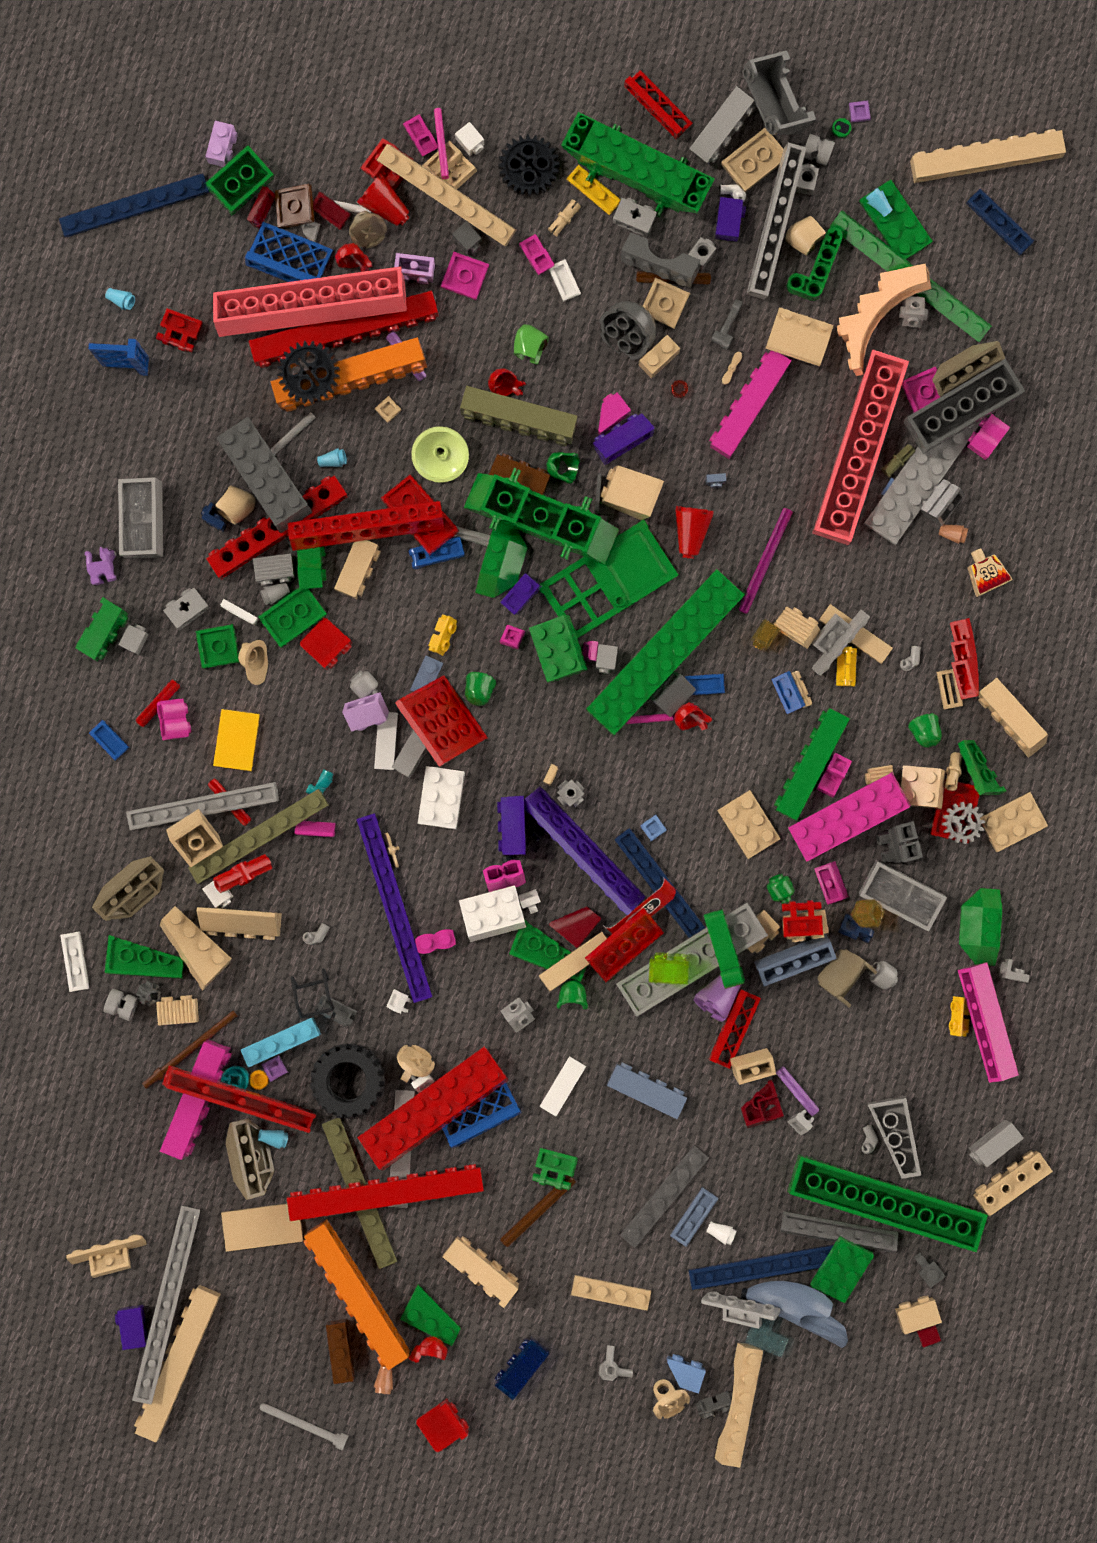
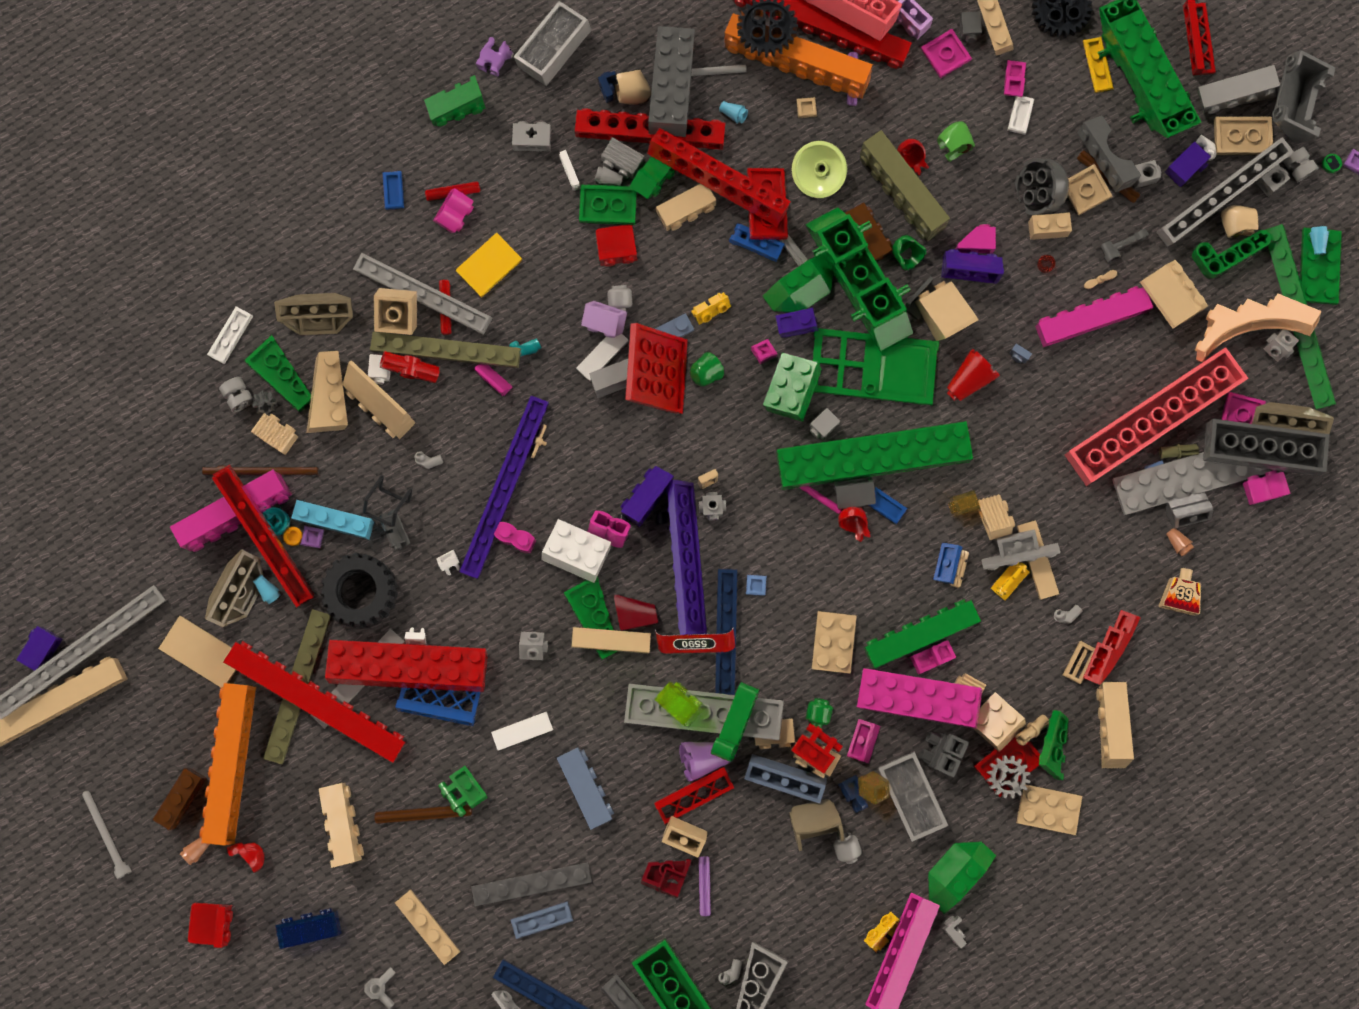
camera: 40 degrees right, 5 degrees down
tan bracket [66,1235,147,1278] -> none
light grey brick [119,624,149,655] -> none
green plate [195,624,239,669] -> none
tan piece [238,640,268,685] -> none
tan tile [397,1045,435,1083] -> none
green wing [400,1284,461,1346] -> none
white brick [418,766,465,830] -> none
white tile [518,889,541,914] -> none
tan pin [548,200,581,237] -> none
green hair [556,980,588,1010] -> none
dark pink tile [582,641,598,662] -> none
red tile [585,908,664,983] -> none
light grey brick [613,198,657,237] -> none
white cone [707,1222,737,1245] -> none
magenta axle [738,508,792,614] -> none
light grey tile [787,1110,814,1135] -> none
green hair [908,713,942,748] -> none

